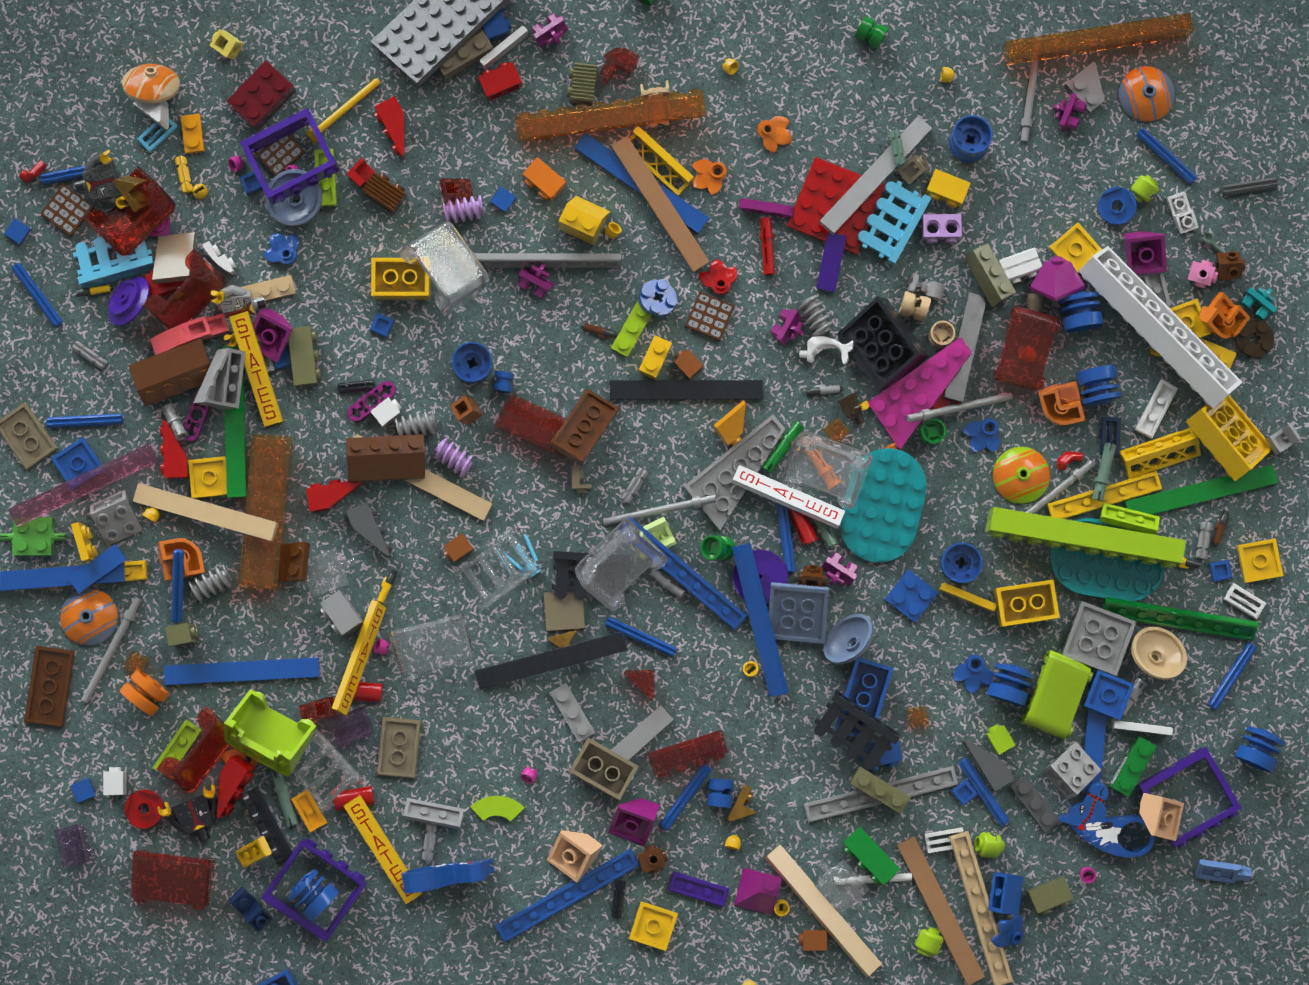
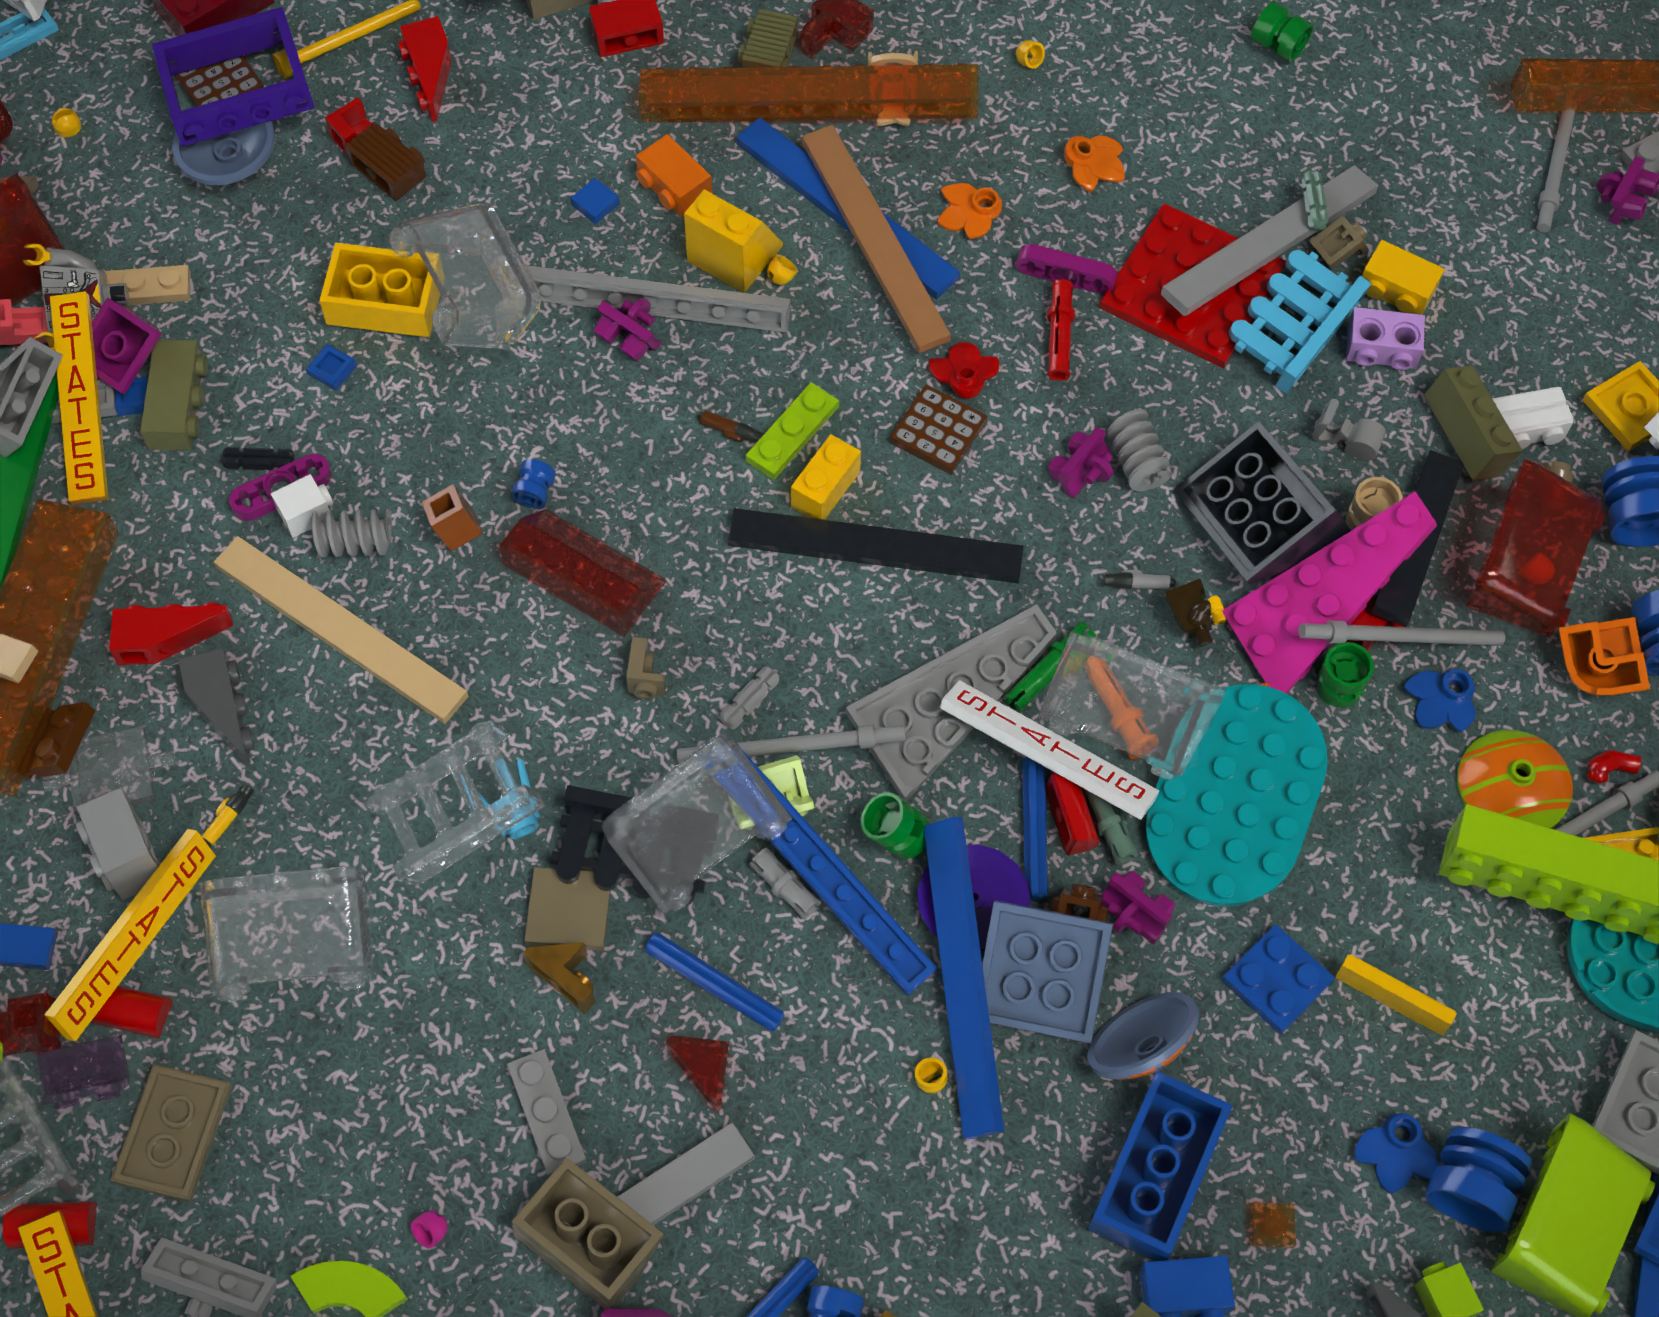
camera: 10 degrees right, 20 degrees down
yellow axle [175,156,193,193] -> none
light orange plate [181,114,205,154] -> none
white slope [202,241,236,275] -> none
dark pink hinge [228,156,245,172] -> none
blue tile [239,171,263,196] -> none
blue plate [263,233,299,265] -> none
lime plate [314,149,337,207] -> none
reddish brown slope [345,434,425,482] -> none
dark pink hinge [374,638,390,655] -> none
lavender piece [432,437,474,478] -> none
clear red slope [439,178,473,203] -> none
lavender piece [443,195,484,224] -> none
dark orange brick [443,533,474,563] -> none
blue wheel [452,342,492,384] -> none
black tile [475,631,628,689] -> none
reddish brown tile [549,389,620,466] -> none
yellow fence [629,126,694,196] -> none
plate [638,279,677,318] -> none
clear red slope [647,730,728,778] -> none
dark orange brick [674,349,704,380] -> none
light orange slope [713,400,746,447] -> none
white animal [799,336,854,365] -> none
black fence [814,690,901,770] -> none
dark purple tile [816,232,846,292] -> none
clear orange plate [823,417,850,444] -> none
tan wheel [899,291,931,322] -> none
yellow hinge [940,67,955,83] -> none
blue wheel [940,543,983,583] -> none
blue wheel [949,115,993,163] -> none
yellow brick [993,580,1060,628] -> none
magenta slope [1030,256,1085,302] -> none

